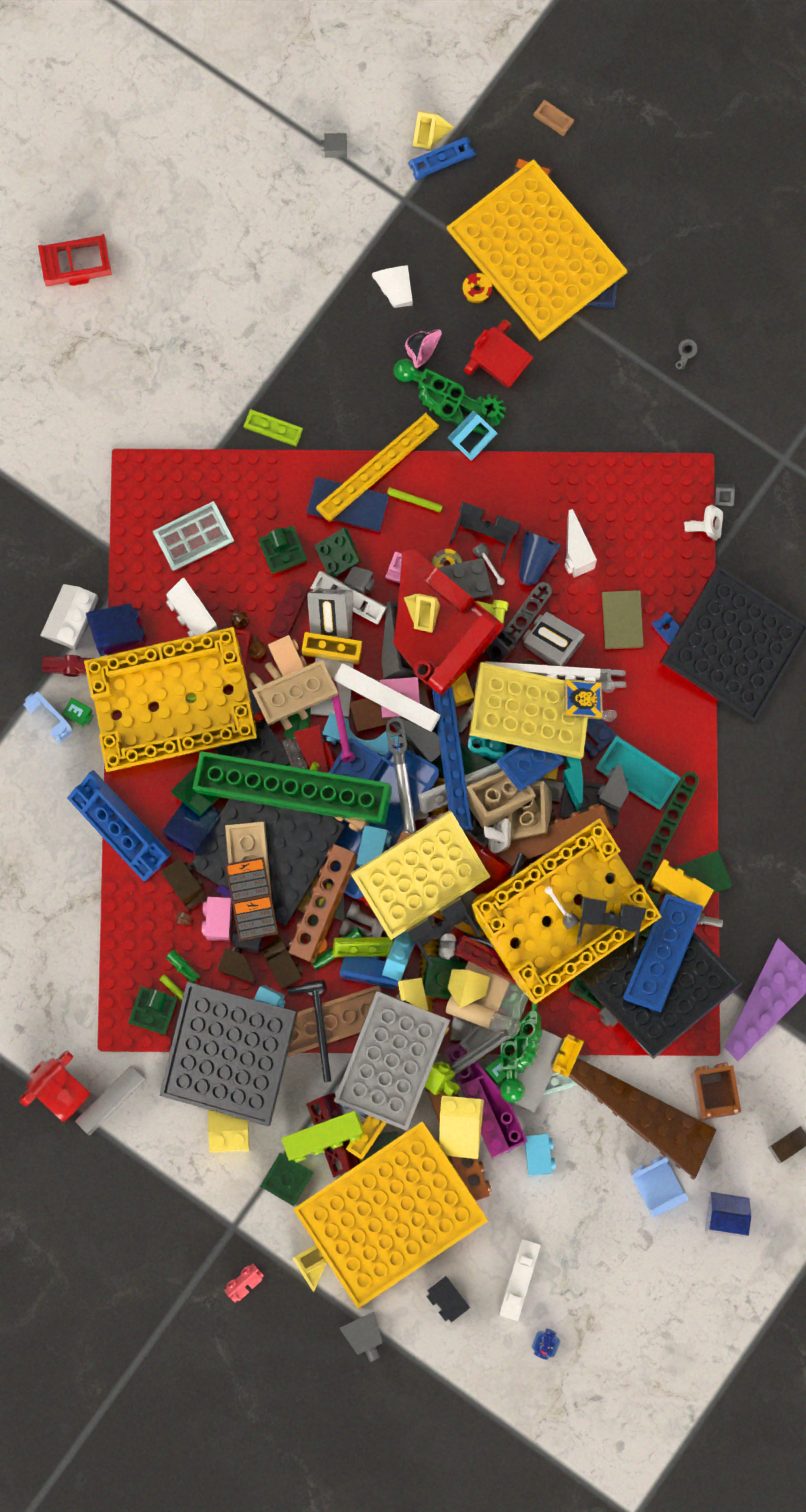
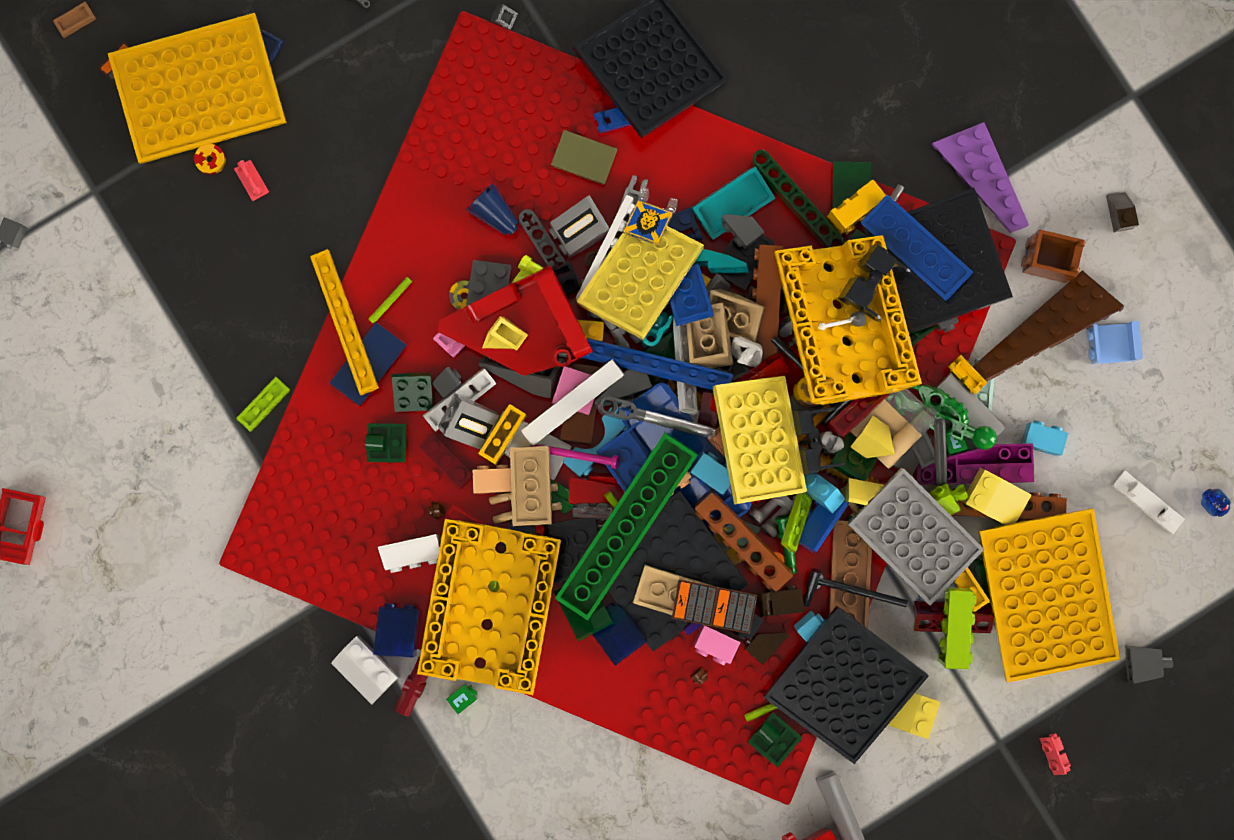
camera: 75 degrees left, 5 degrees up
light blue panel [23,691,73,744] -> none
blue slope [67,770,171,882] -> none
clear piece [153,501,234,571] -> none
dark brown hinge [161,858,207,912] -> none
green axle [166,949,200,983] -> none
reddish brown piece [249,636,266,659] -> none
dark green plate [260,1153,314,1207] -> none
light yellow slope [293,1245,327,1292] -> none
white slope [372,265,413,308] -> none
green arm [393,358,506,436] -> none
bright pink hat [405,329,442,368] -> none
blue plate [408,137,476,180] -> none
light yellow slope [413,111,454,150] -> none
black brick [426,1276,470,1323] -> none
medium azure tile [448,410,498,461] -> none
black piece [449,501,521,566] -> none
red piece [464,319,533,388] -> none
hinge [472,542,505,585] -> none
white slope [565,509,597,578] -> none
white piece [684,505,723,541] -> none
clear blue slope [705,1192,751,1237] -> none
none -> coral hinge [234,160,269,201]

